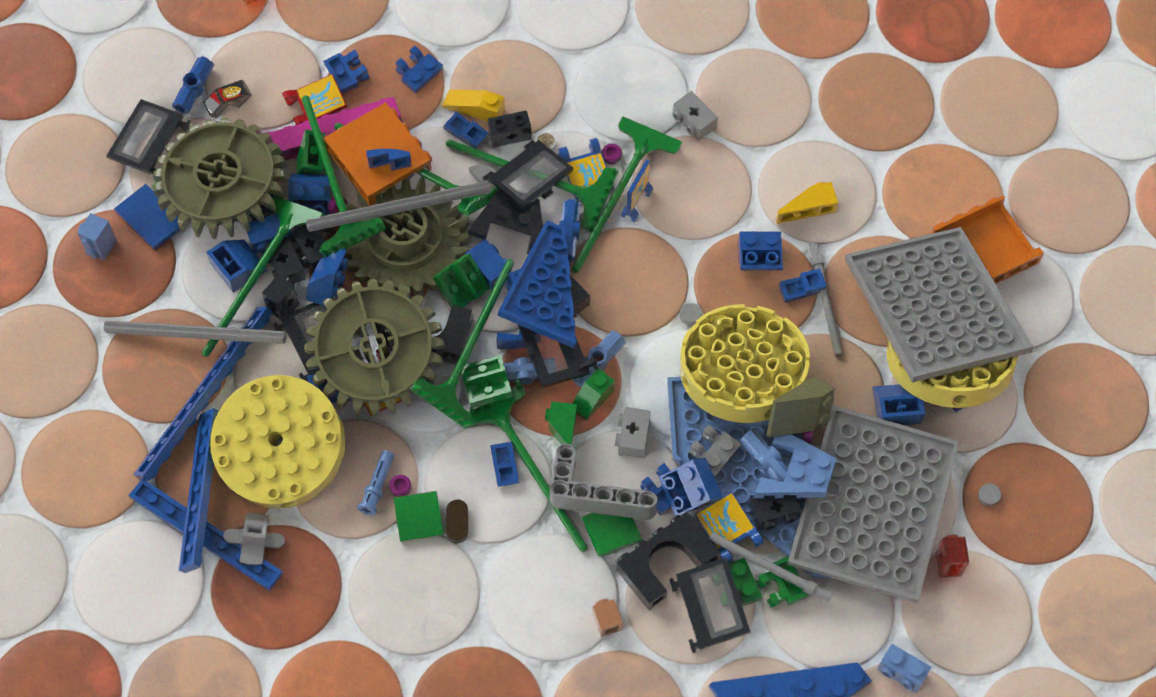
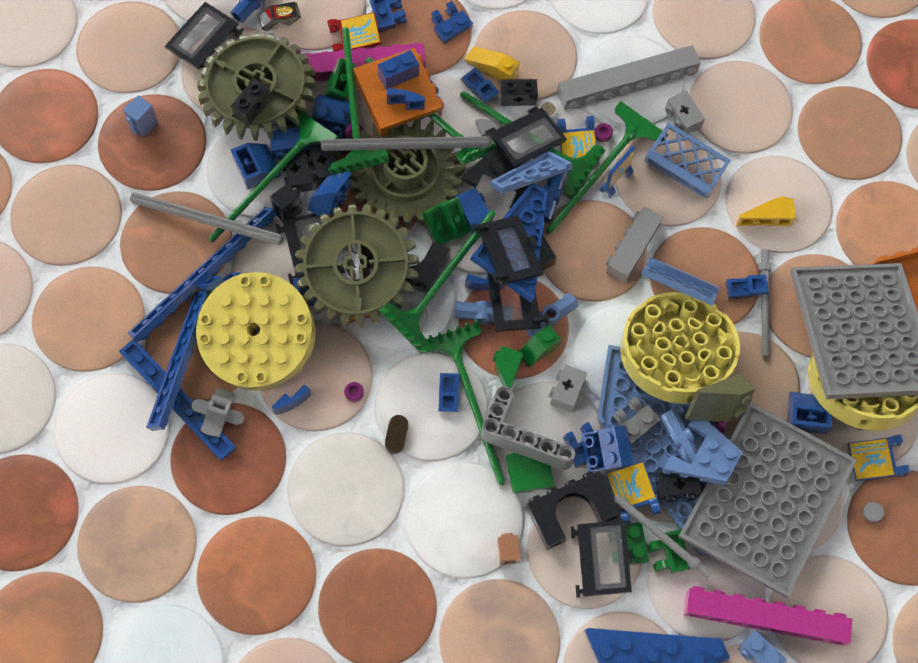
camera: 10 degrees right, 5 degrees up
blue tile [114,184,180,251] -> none
medium blue pin [357,450,395,516] -> none
green slope [393,491,444,542] -> none
green slope [462,355,513,409] -> none
light grey tile [680,303,701,325] -> none
blue slope [738,231,783,270] -> none
clear red brick [936,534,969,578] -> none
none -> blue slope [198,272,240,290]
none -> black brick [231,79,272,126]
none -> blue slope [272,384,311,415]
none -> blue brick [378,50,419,90]
none -> black piece [472,215,544,285]
none -> medium blue wing [491,151,573,194]
none -> light grey brick [557,45,701,110]
none -> light grey brick [606,206,663,283]
none -> medium blue fence [641,257,720,306]
none -> medium blue fence [644,122,731,199]
none -> dark pink brick [683,586,853,646]
none -> flag [848,435,910,482]

